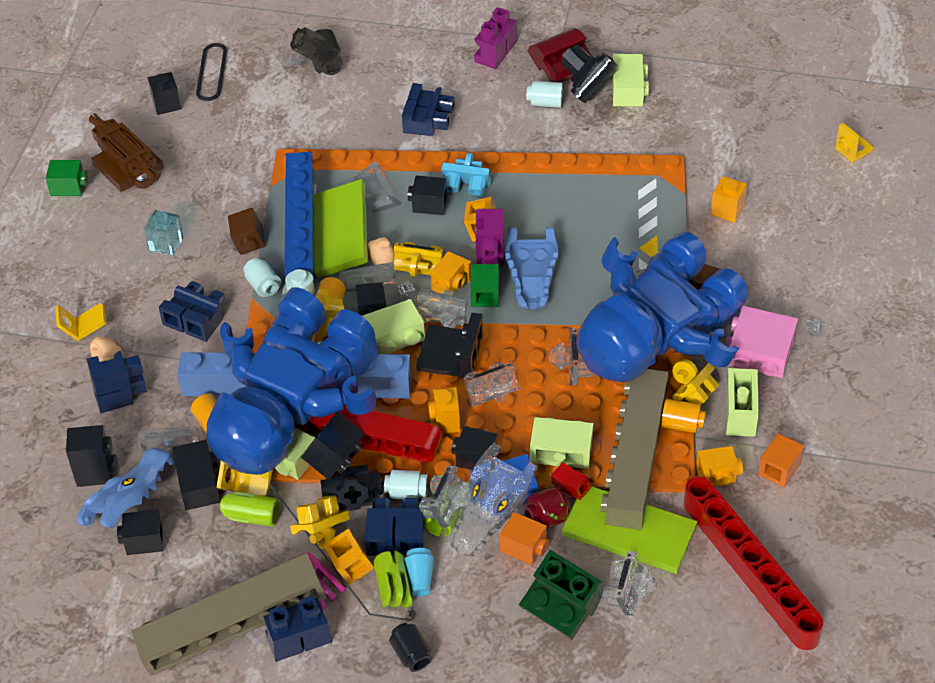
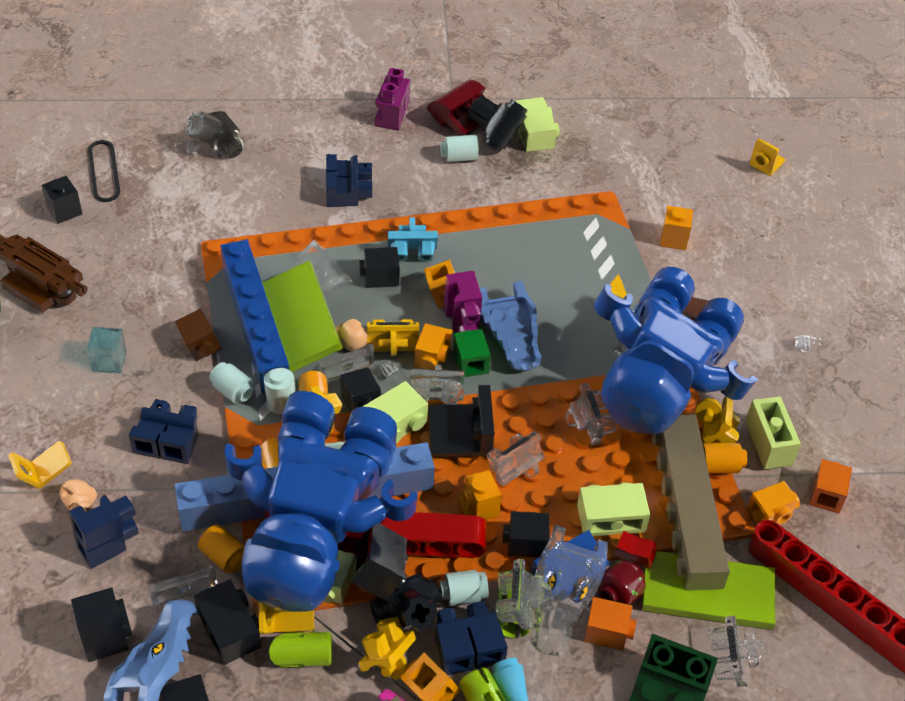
camera: 20 degrees left, 0 degrees up
bright pink brick [725,306,798,378] -> none

